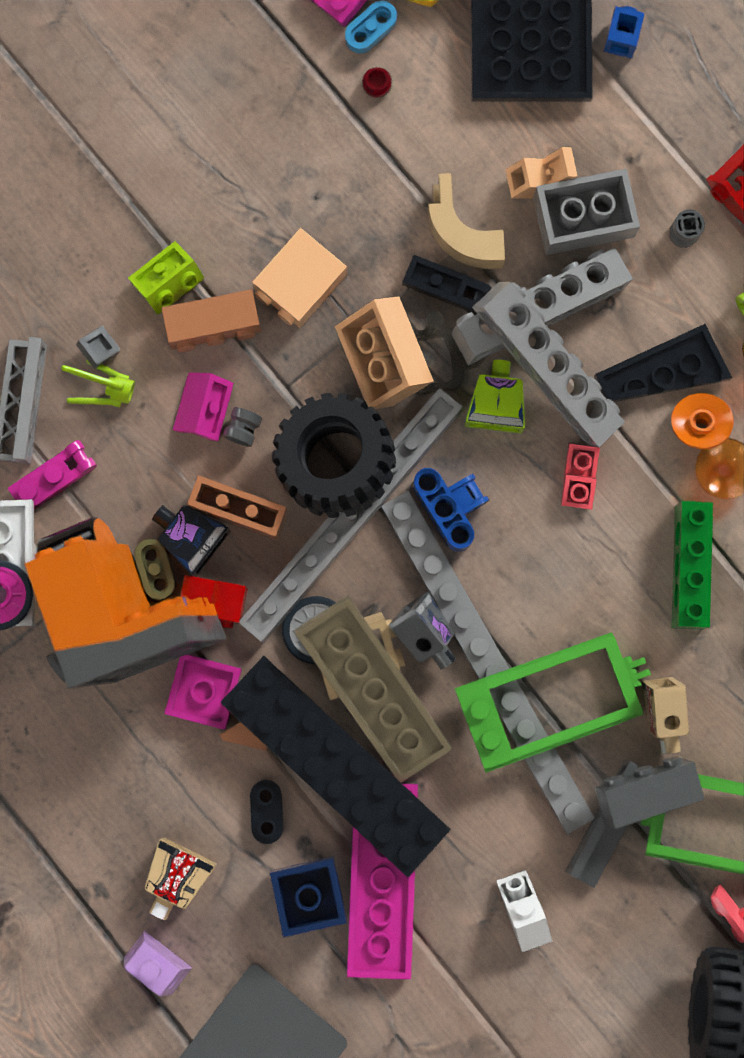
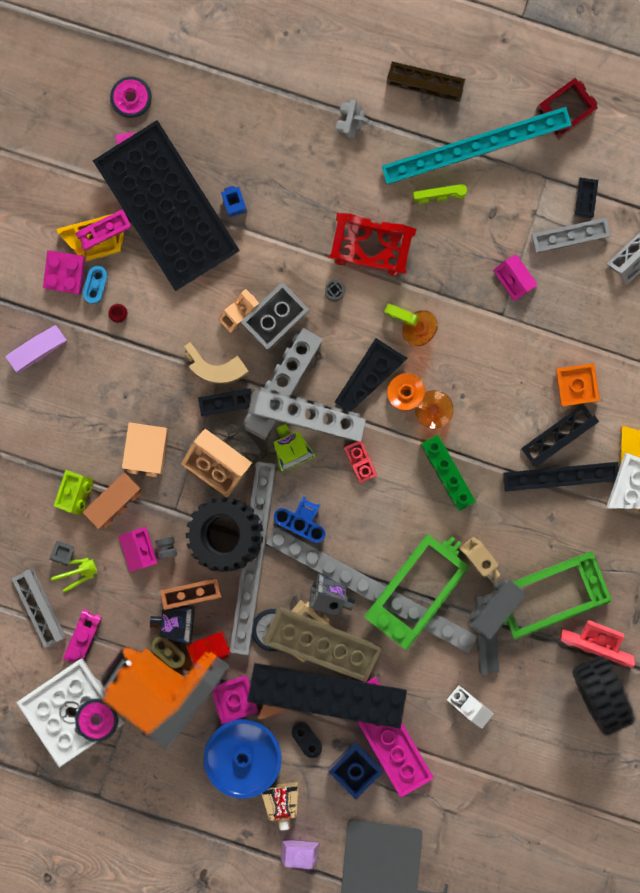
camera: 25 degrees left, 5 degrees up
none -> lavender slope [5,325,67,373]
none -> blue dish [204,719,282,798]

